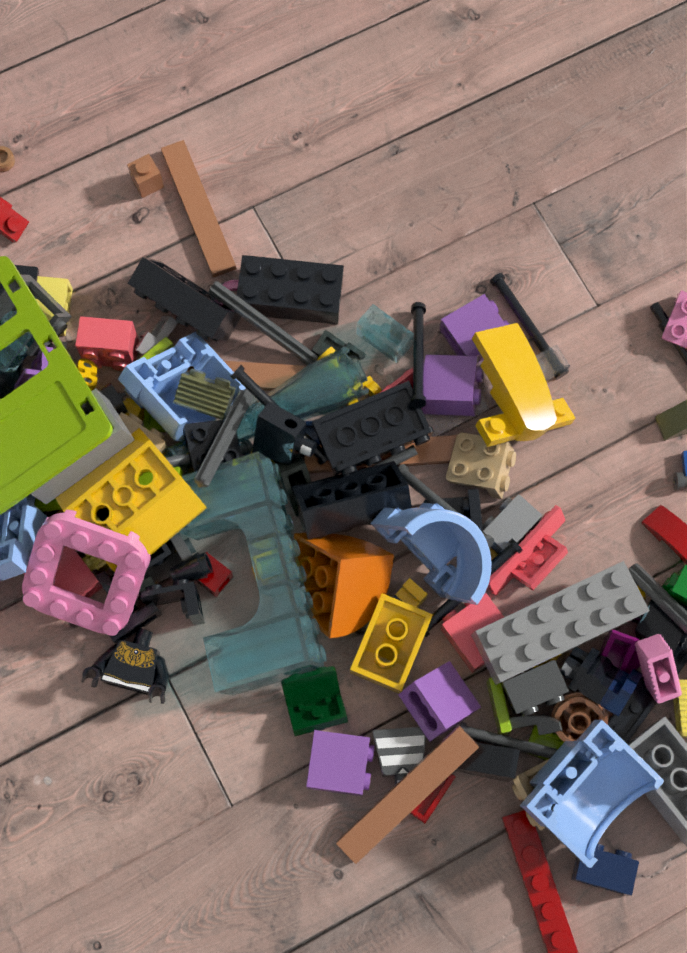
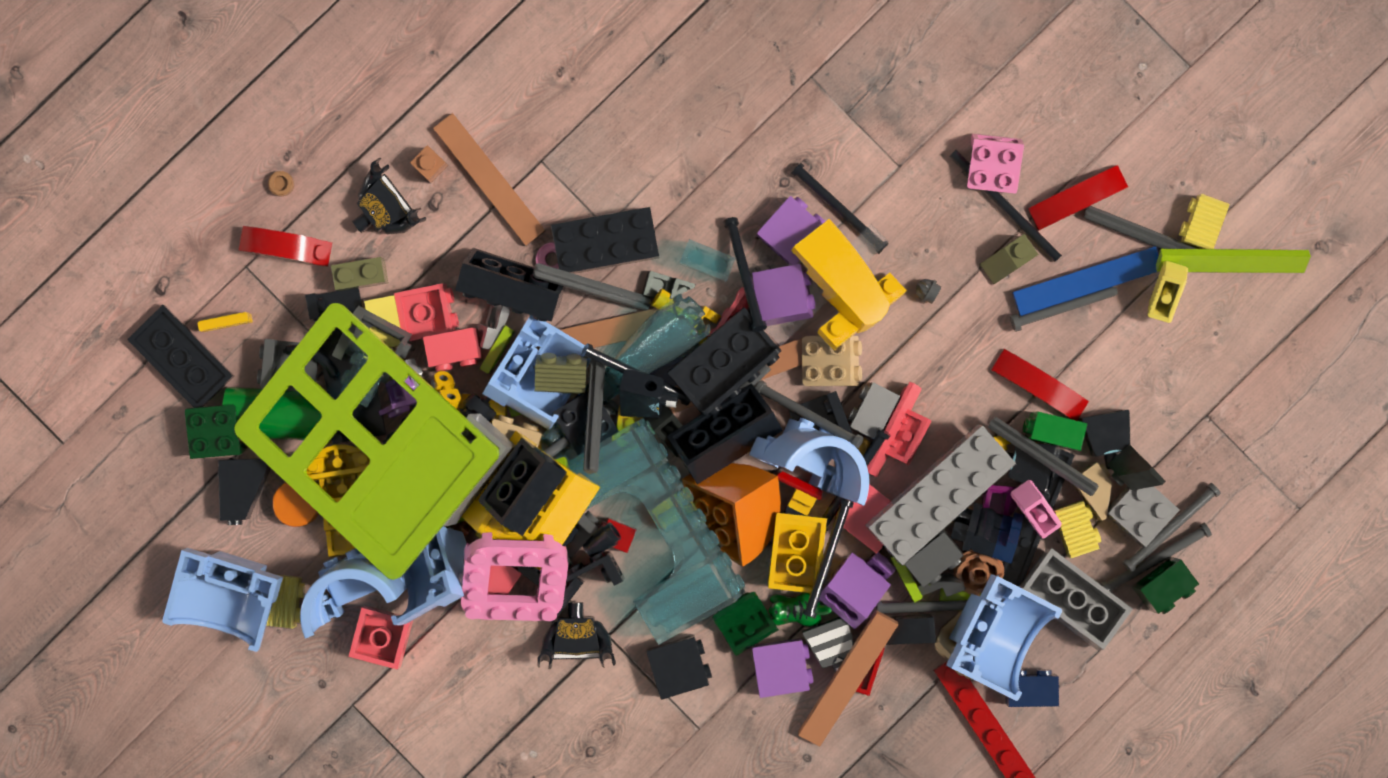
camera: 15 degrees left, 15 degrees up
none -> olive brick [331,257,389,291]
none -> black torso [352,158,426,235]
none -> coral plate [394,283,459,342]
none -> black slope [478,438,567,536]
none -> black piece [646,635,713,700]
none -> green animal [769,592,832,627]
none -> red tile [776,471,822,500]
none -> black bar [801,499,854,619]
none -> medium lavender plate [866,552,896,580]
none -> dark grey plate [916,279,941,304]

